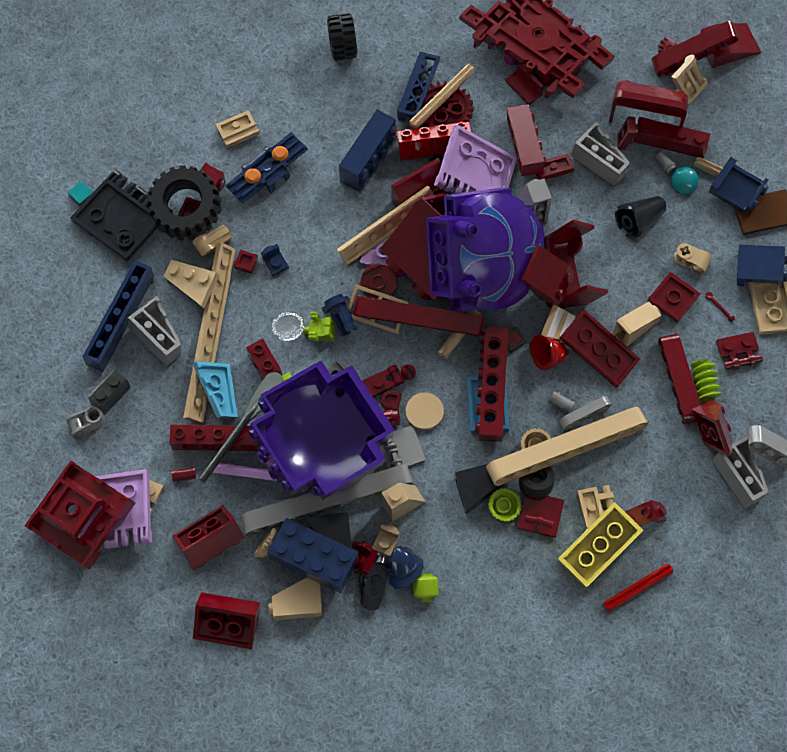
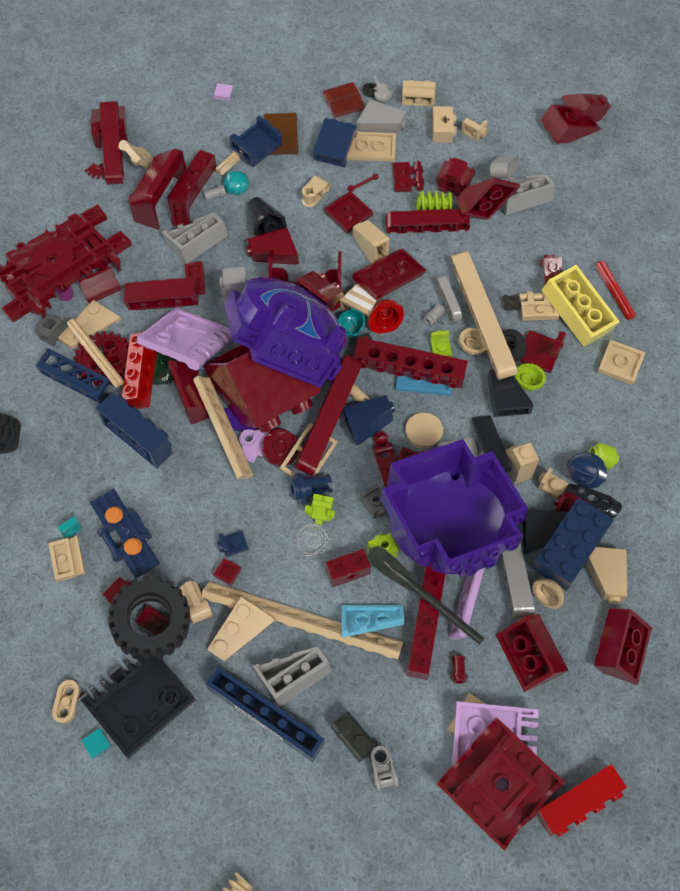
camera: 80 degrees left, 5 degrees down
none -> dark grey brick [35,314,66,347]
none -> tan plate [52,680,81,724]
none -> tan wing [58,300,121,349]
none -> teal tile [58,516,82,538]
none -> dark red slope [246,228,299,265]
none -> teal hair [338,308,365,337]
none -> dark blue slope [343,395,395,446]
none -> lime bracket [430,330,452,357]
none -> dark red brick [436,158,475,197]
none -> black tile [472,415,512,472]
none -> clear smoke plate [502,294,521,311]
none -> red brick [537,764,627,838]
none -> tan plate [598,340,646,385]

